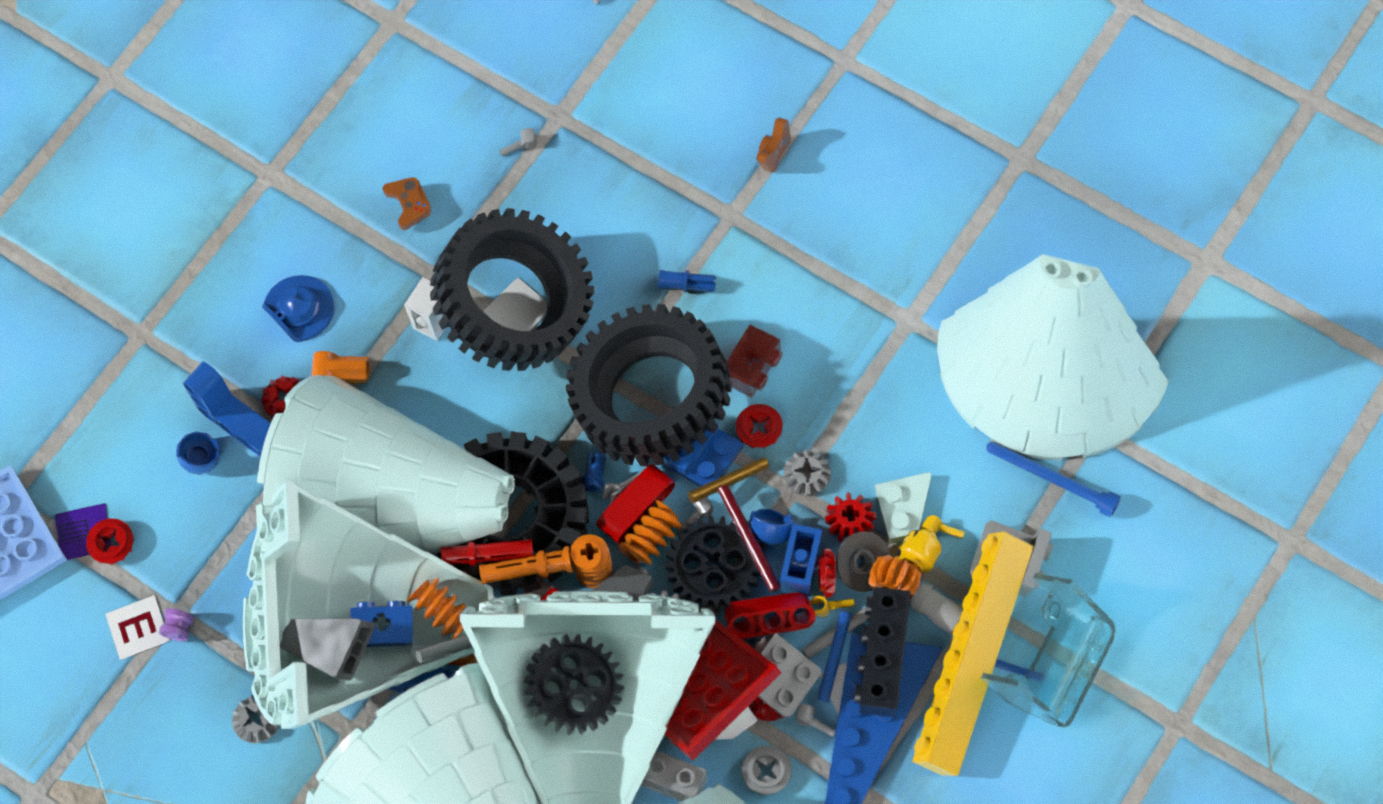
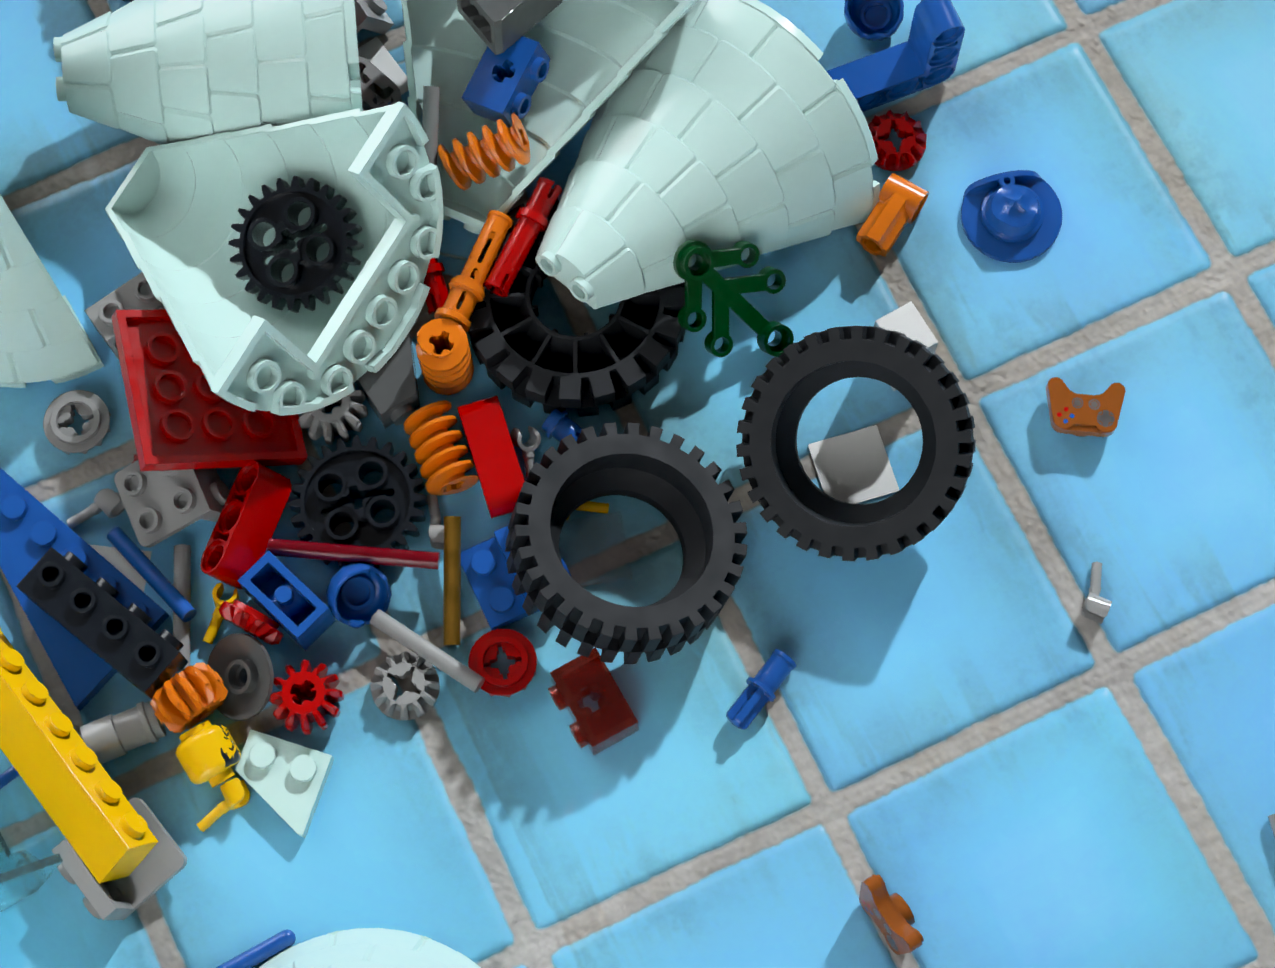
camera: 115 degrees right, 5 degrees up
none -> light grey bar [370,609,485,693]
none -> dark green plant [673,240,794,357]

